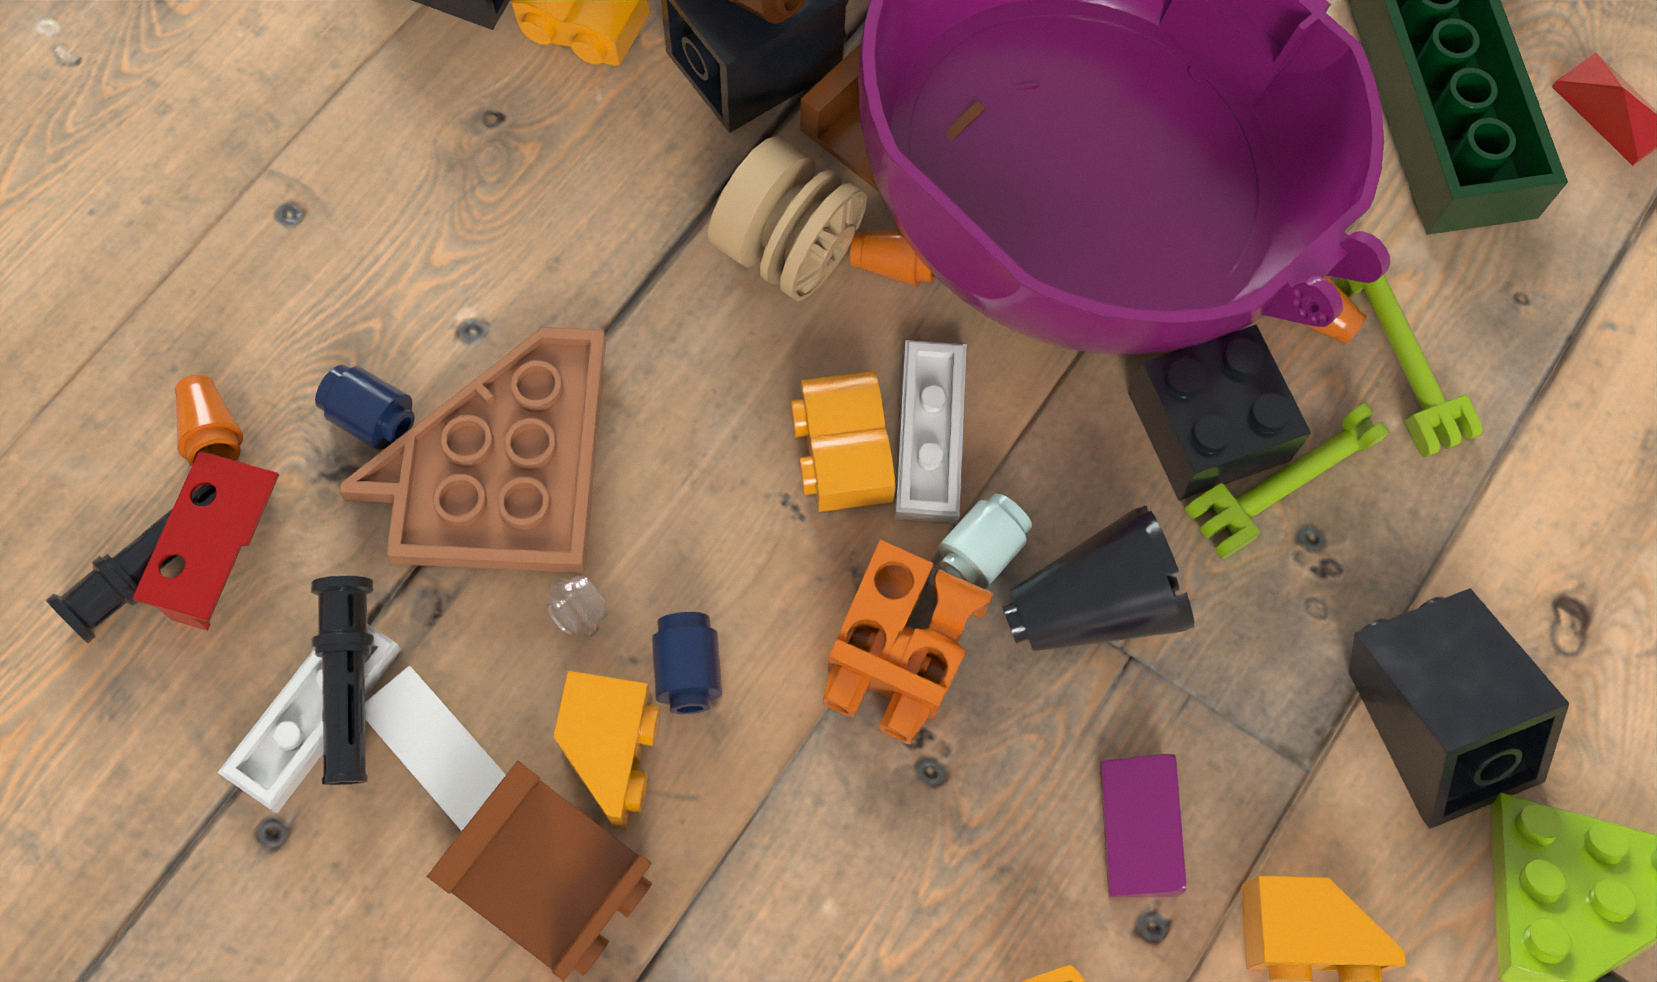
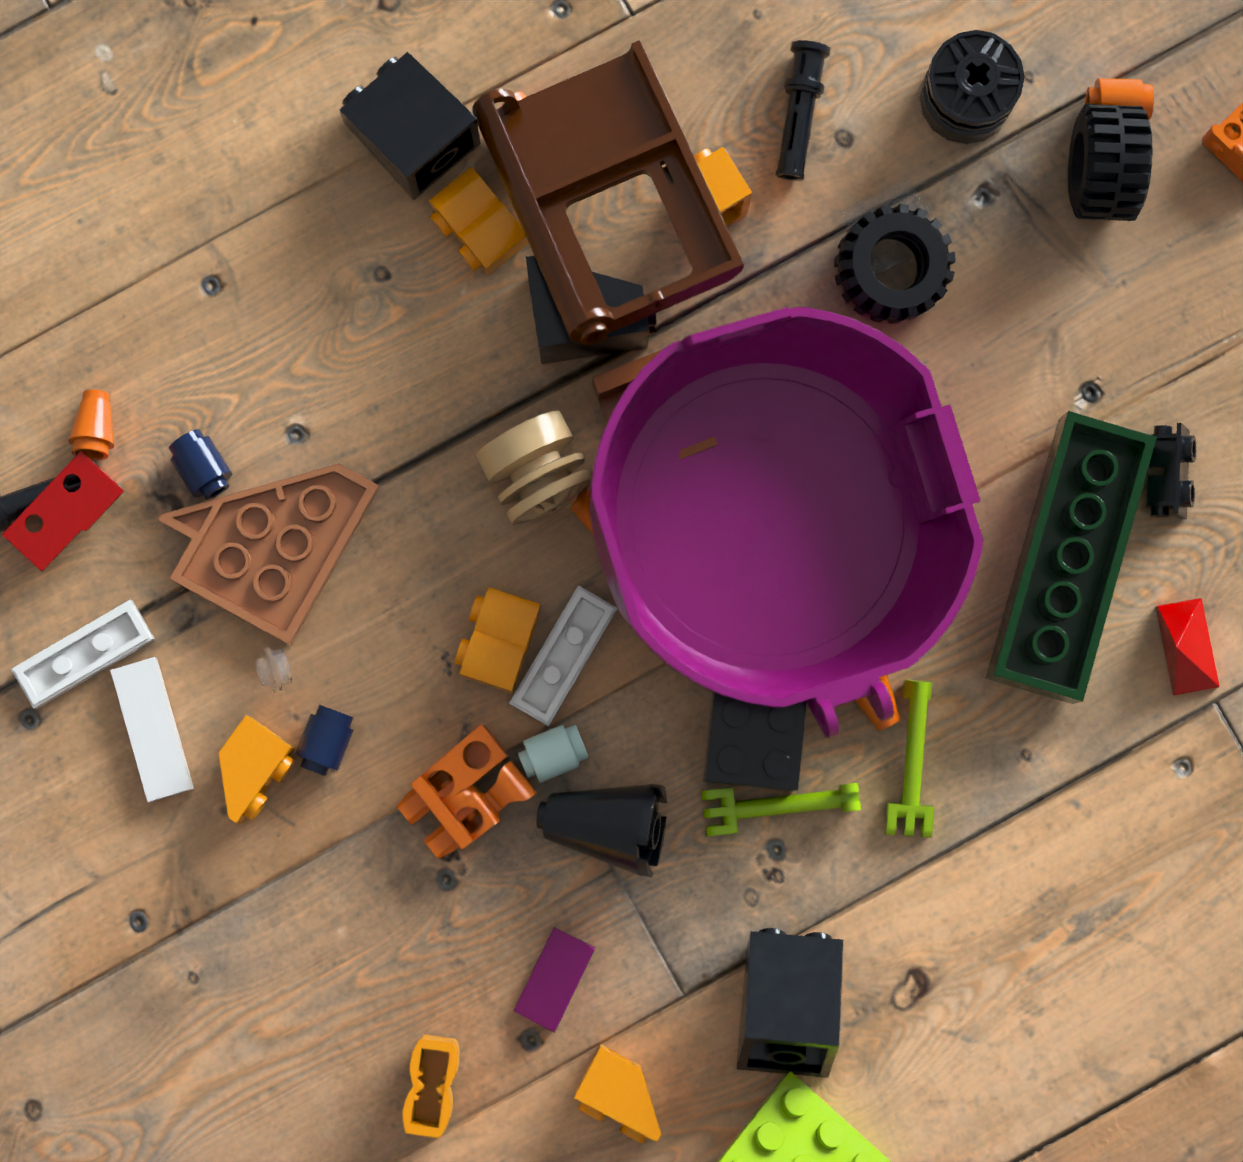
camera: 25 degrees right, 15 degrees up
black pin [311,576,374,785] -> none
dark orange panel [426,760,652,982] -> none

